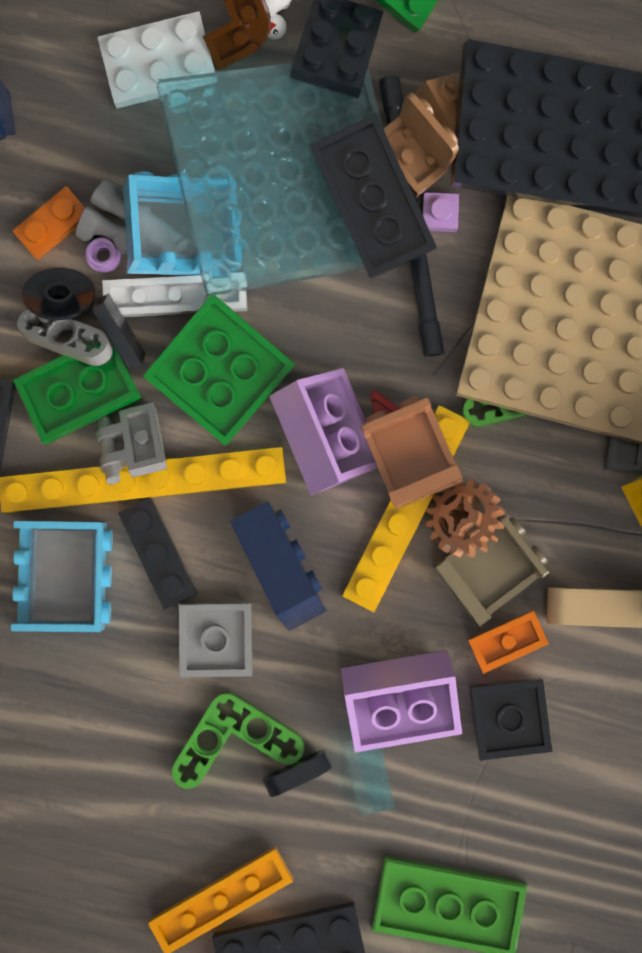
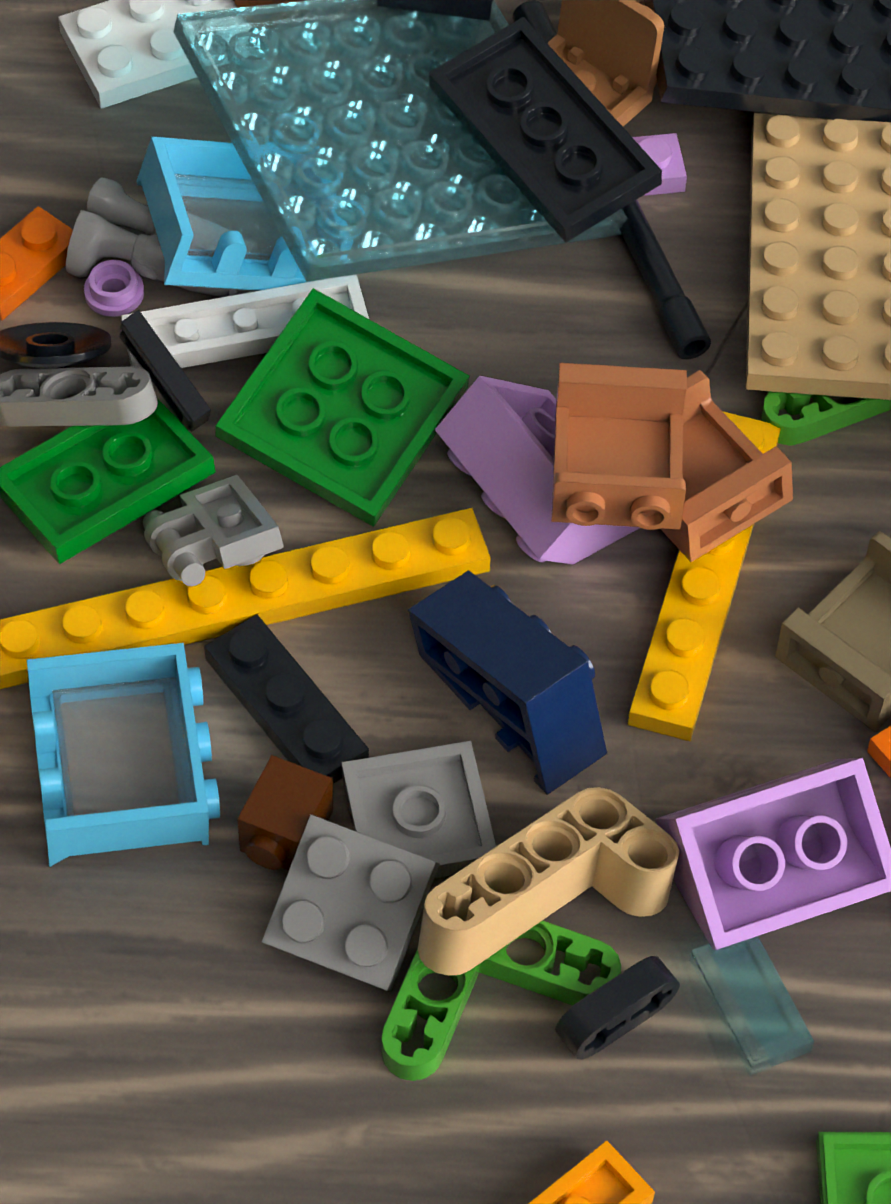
camera: 15 degrees left, 30 degrees down
nougat gear [425,479,505,558] -> none
none -> reddish brown brick [237,755,333,870]
none -> light grey plate [262,814,440,992]
none -> tan beam [418,787,679,976]
none -> nougat panel [551,363,687,530]

